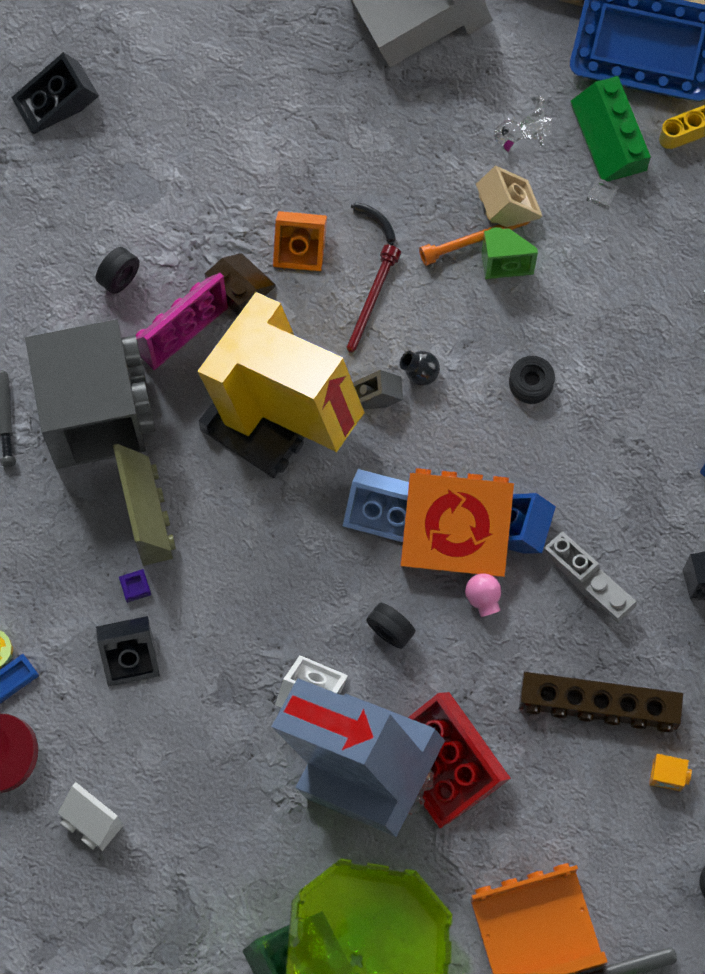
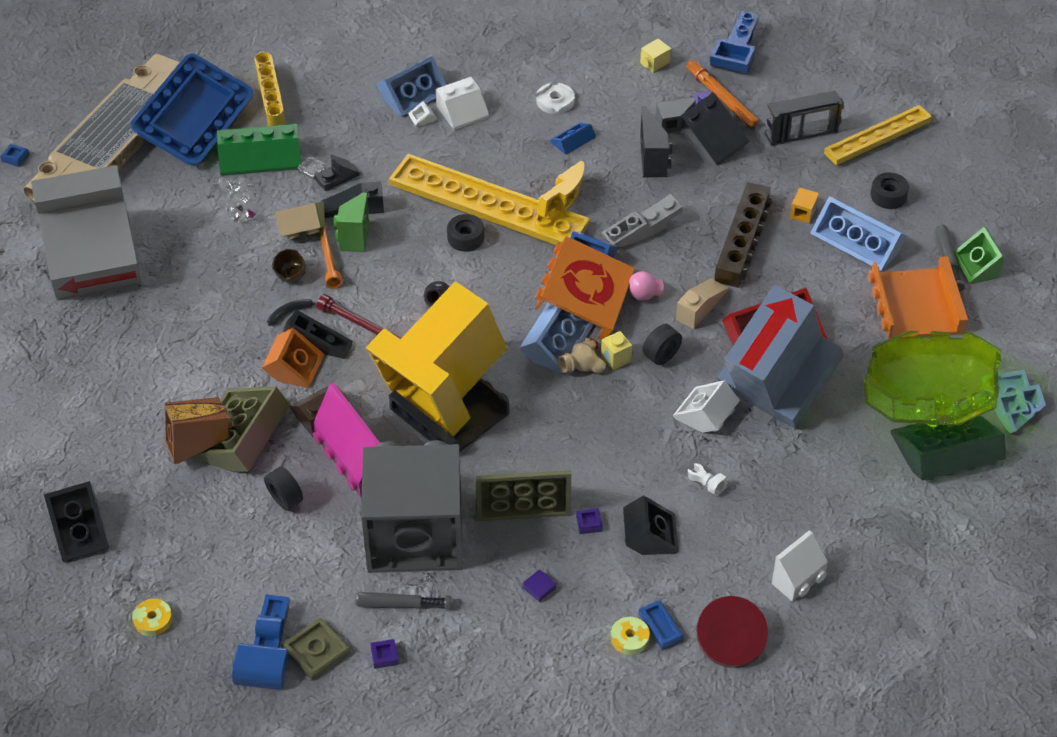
camera: 80 degrees left, 20 degrees down
none -> dark orange slope [164,397,232,464]
none -> olive slope [191,386,290,472]
none -> dark brown hair [272,249,306,283]
none -> black slope [282,309,353,359]
none -> black slope [314,154,360,191]
none -> black slope [321,181,384,218]
none -> yellow plate [389,154,590,245]
none -> dark purple tile [522,569,556,602]
none -> yellow slope [538,161,584,218]
none -> tan animal [558,338,606,373]
none -> light yellow brick [601,331,632,371]
none -> tan slope [676,278,729,329]
none -> white piece [688,463,728,496]
none -> light blue slope [810,196,907,271]

